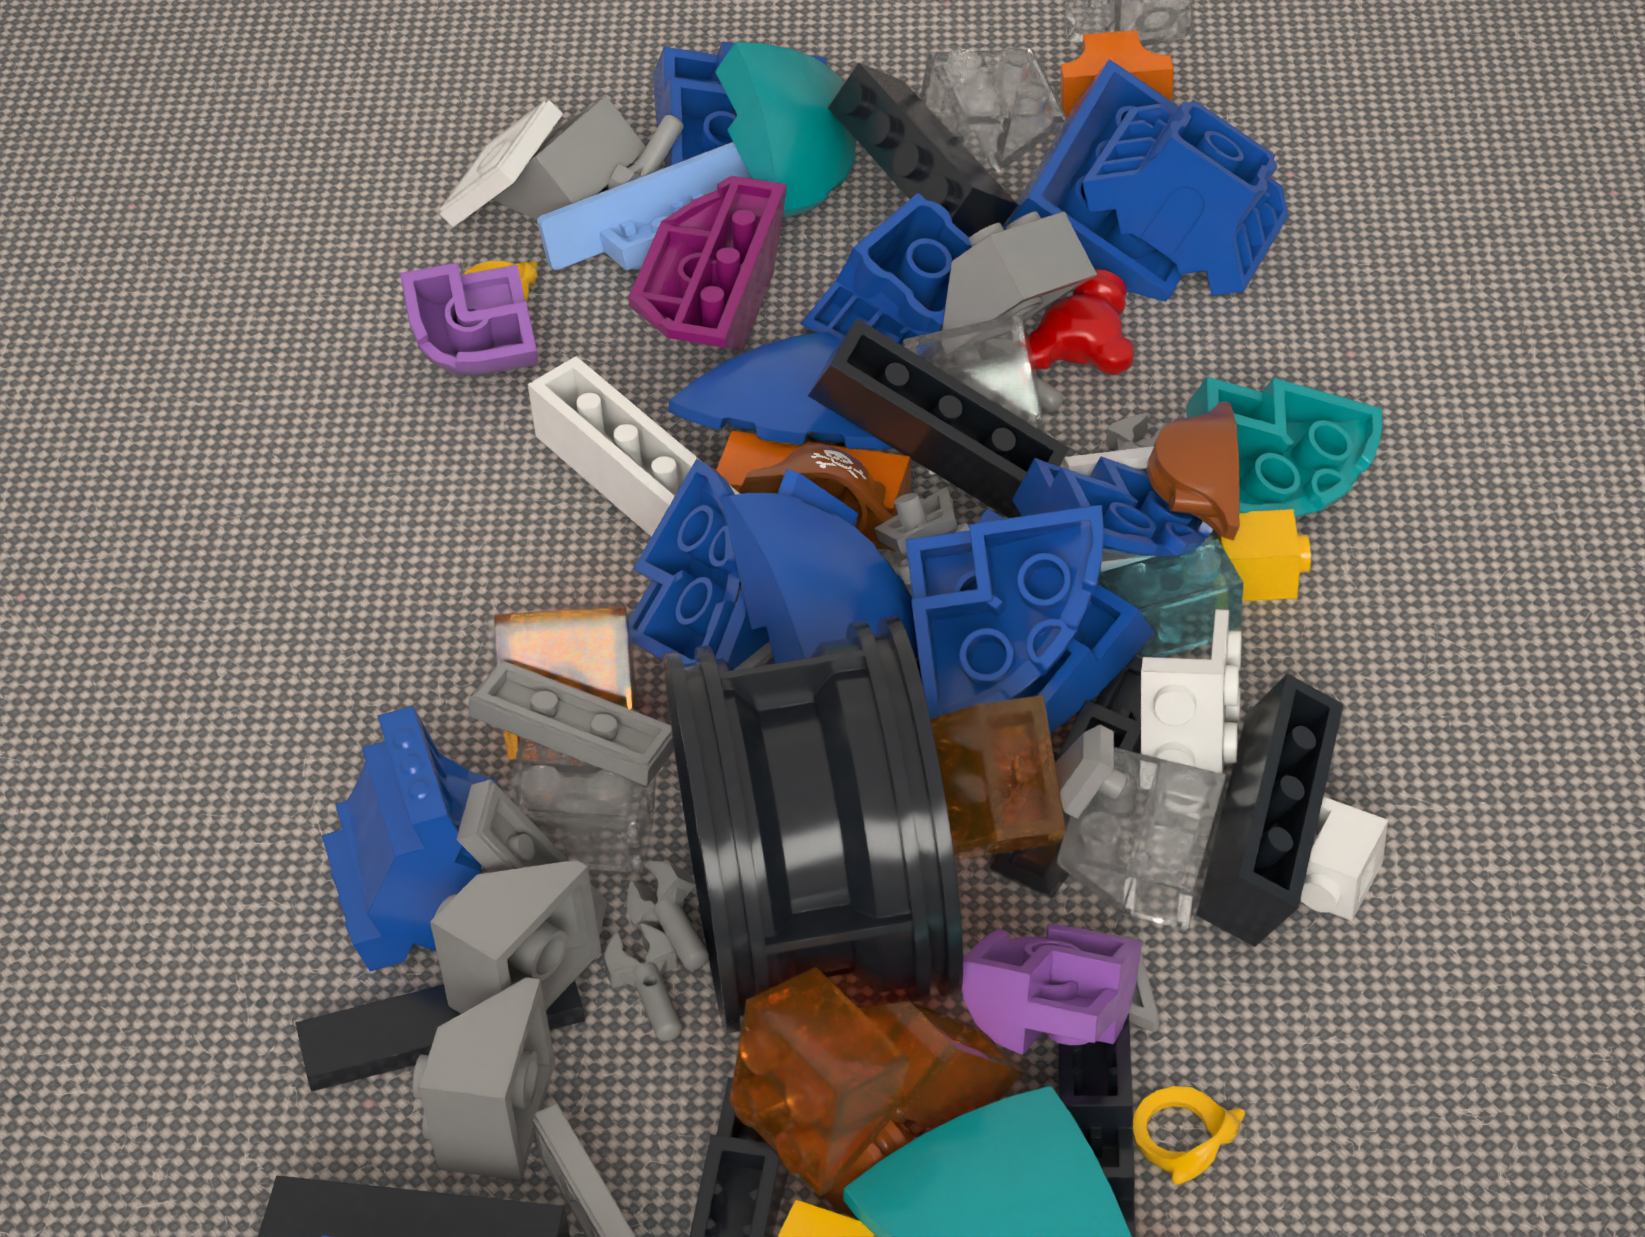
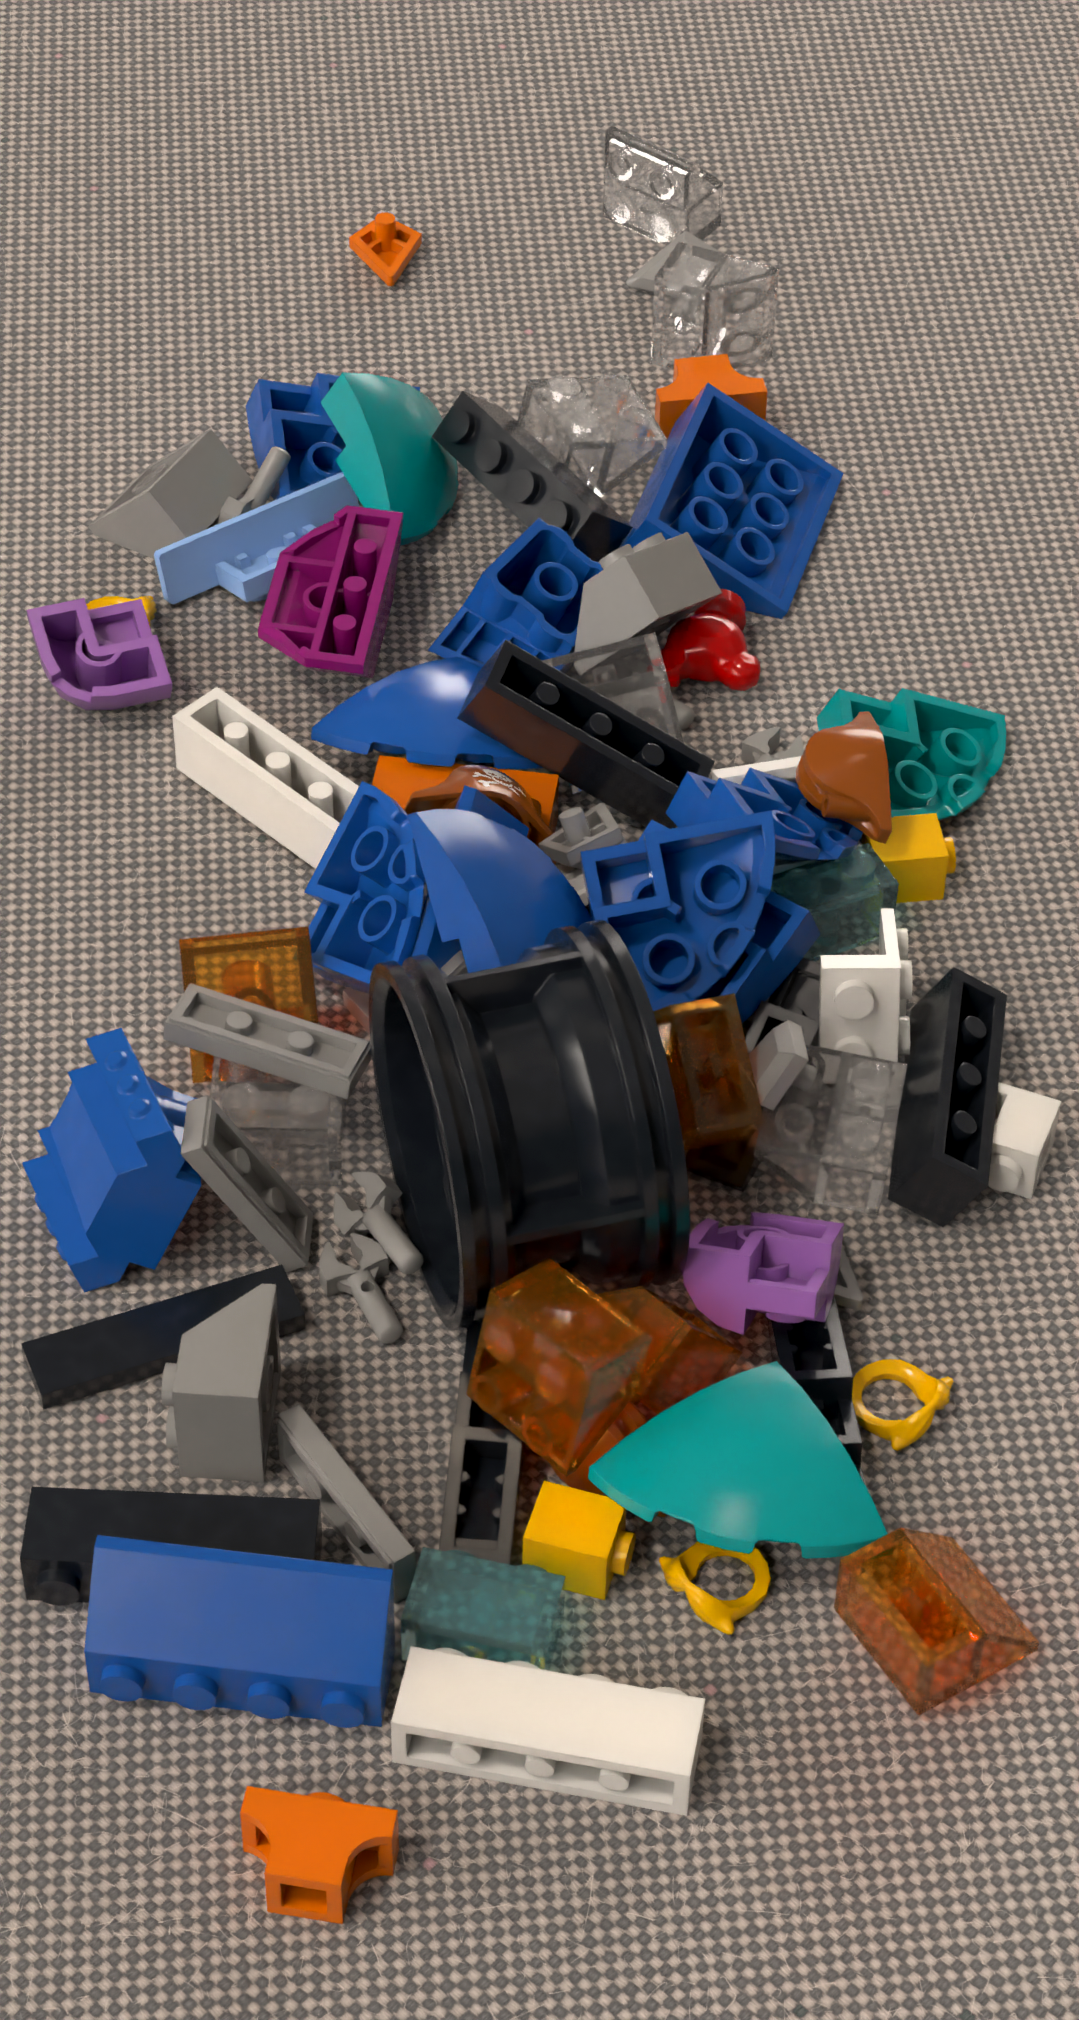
camera: 10 degrees left, 0 degrees up
light grey slope [430,860,601,1014] -> none
white tile [439,100,563,227] -> none
blue slope [1082,99,1289,296] -> none

